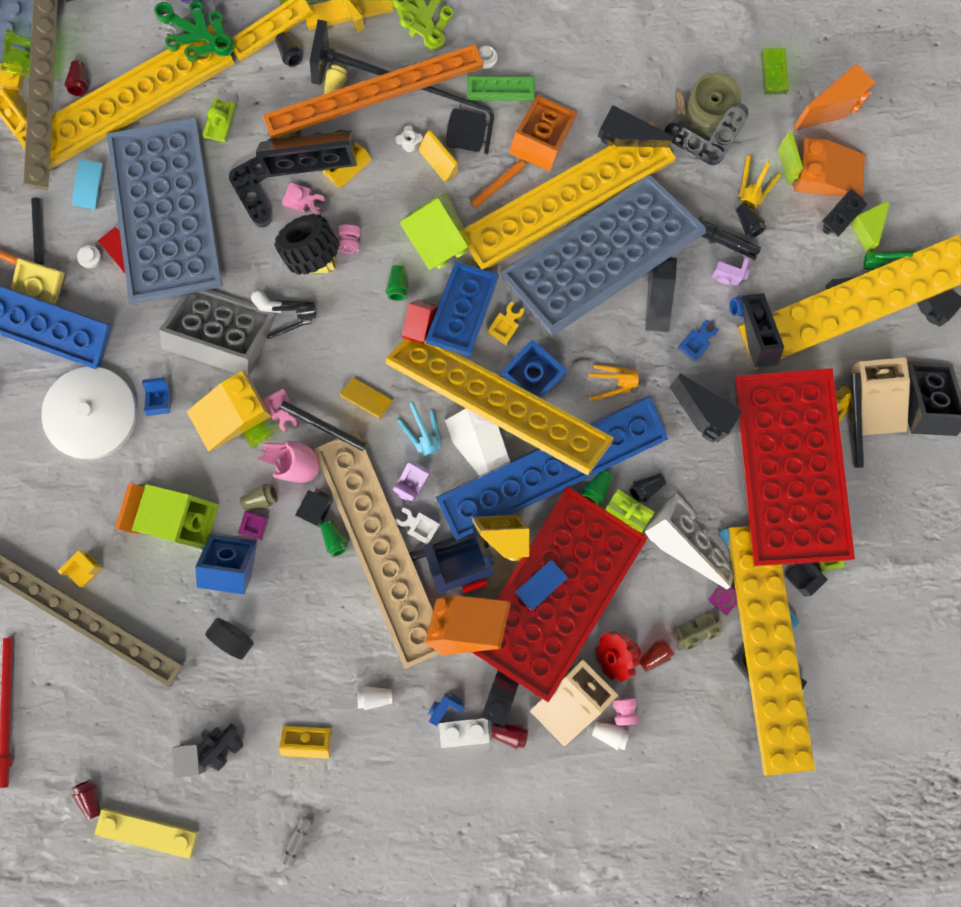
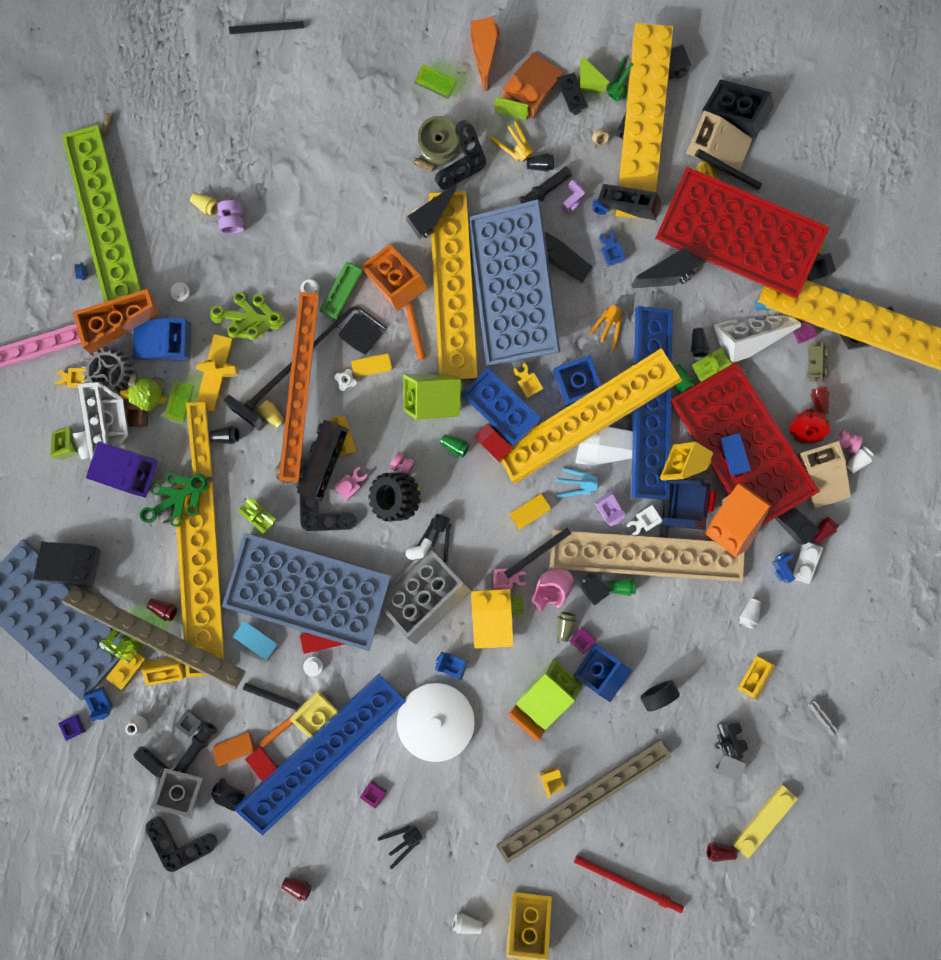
camera: 60 degrees left, 5 degrees up
none -> tan hinge [592,129,609,146]

